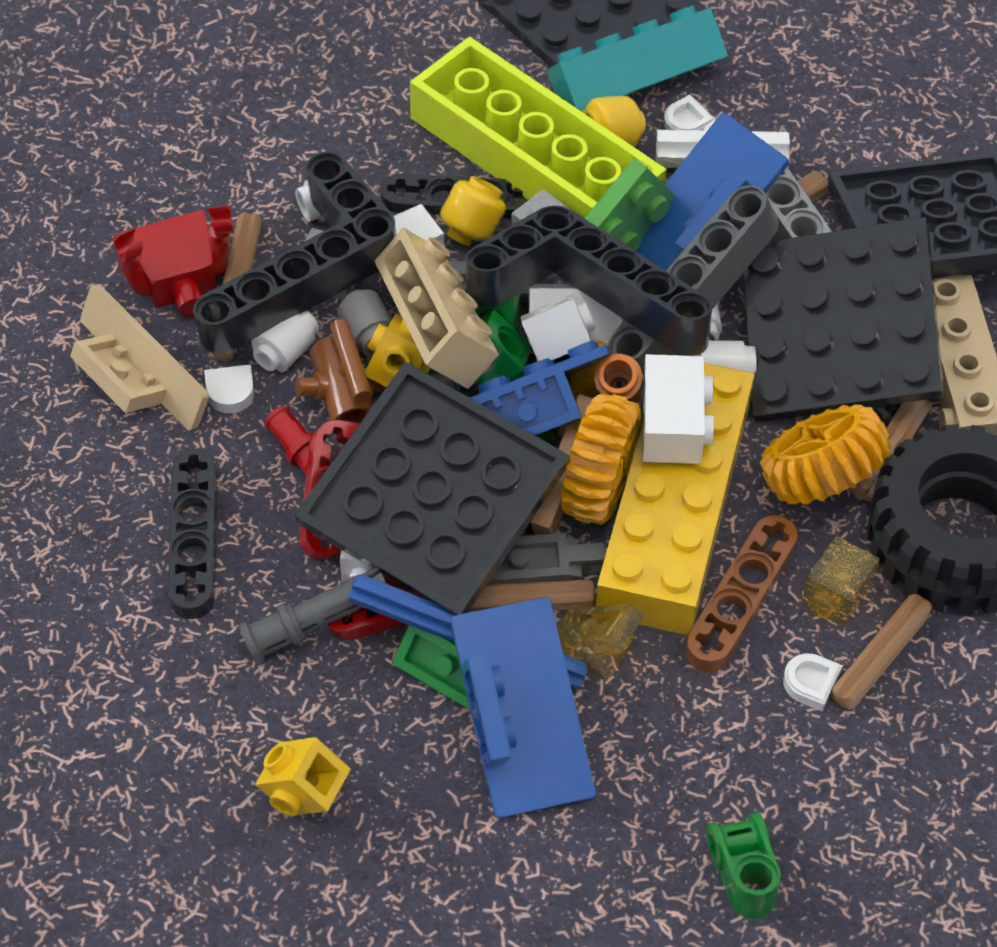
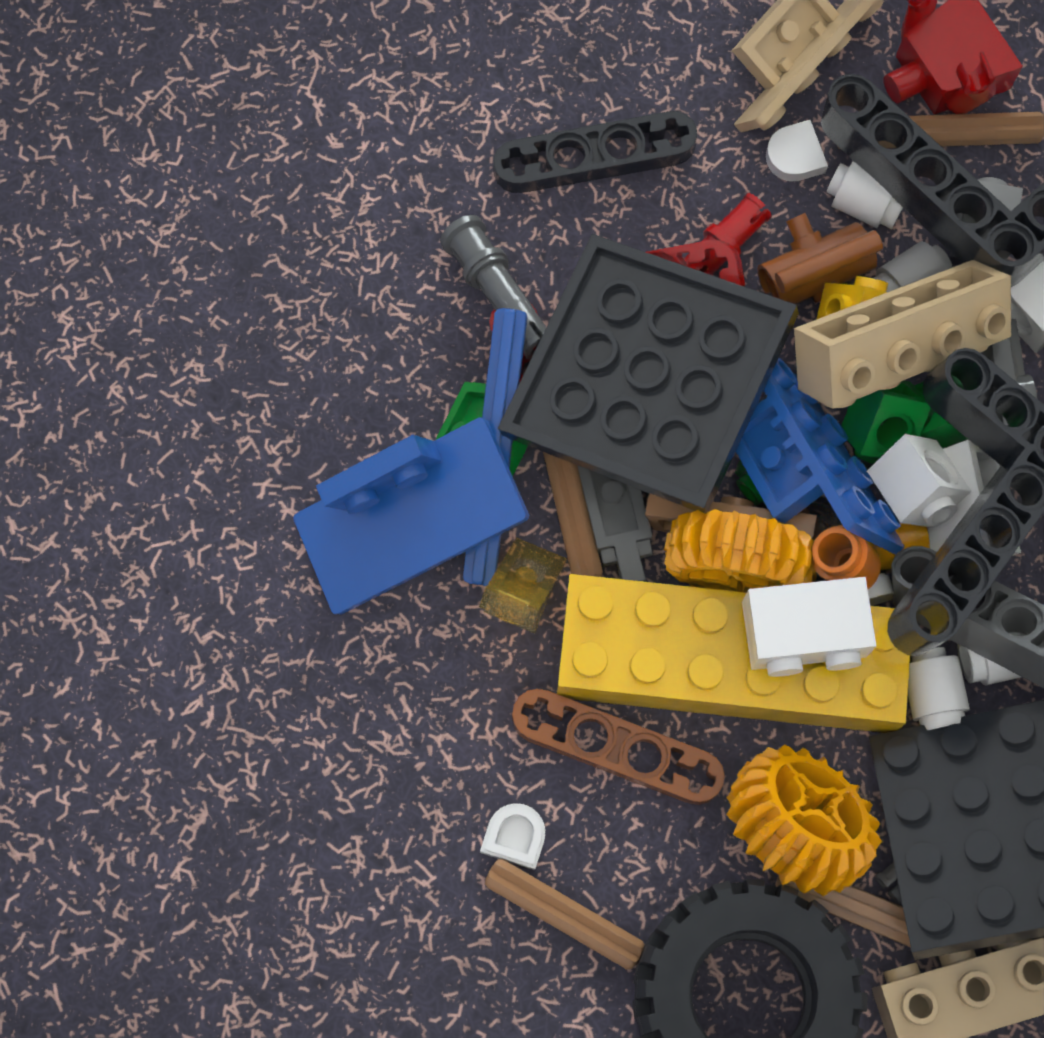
camera: 80 degrees right, 20 degrees up
yellow brick [255,737,351,816] -> none
green piece [706,812,781,919] -> none
clear yellow brick [802,536,879,625] -> none

